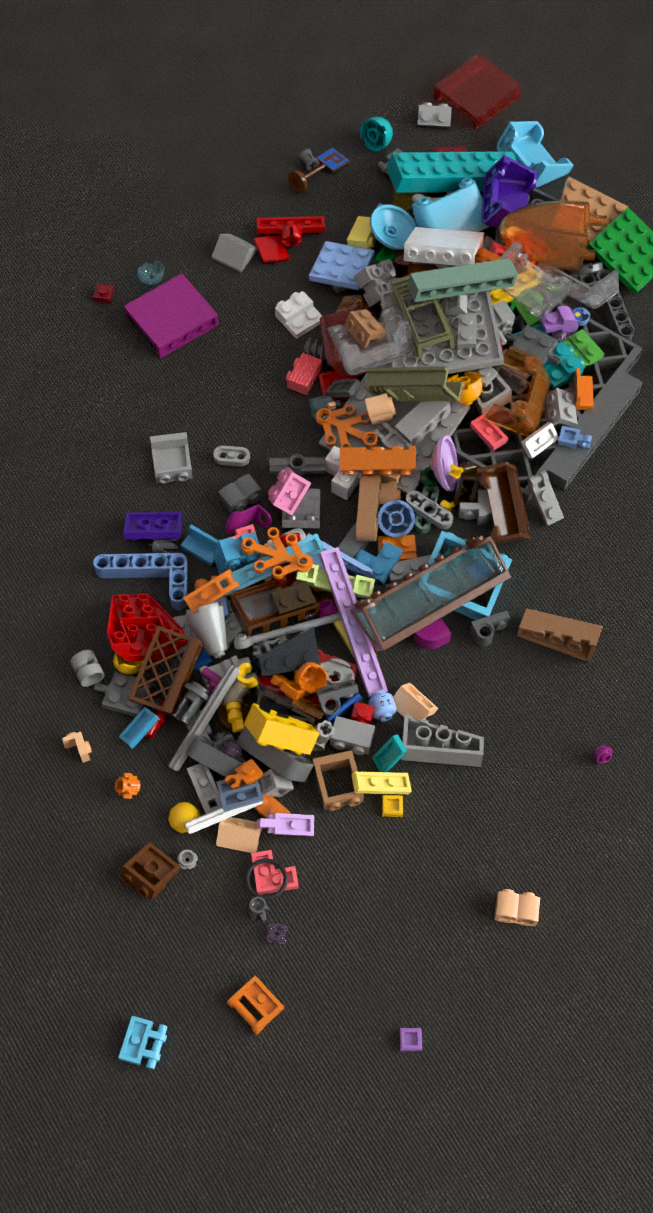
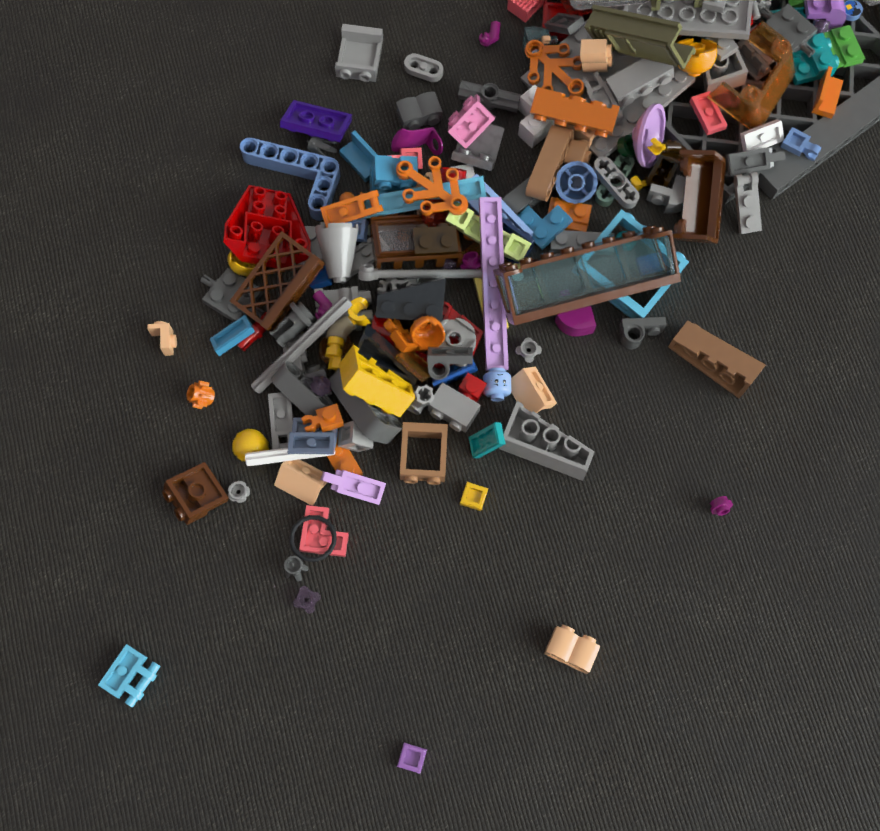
camera: 15 degrees right, 10 degrees up
light grey wheel [70,650,105,687] -> none
orange plate [227,976,284,1035] -> none
light yellow tile [351,772,412,794] -> none
light grey bracket [545,388,578,427] -> none
none -> magenta arm [479,21,501,46]
none -> light grey plate [516,338,542,363]
none -> dark grey hinge [725,147,785,176]

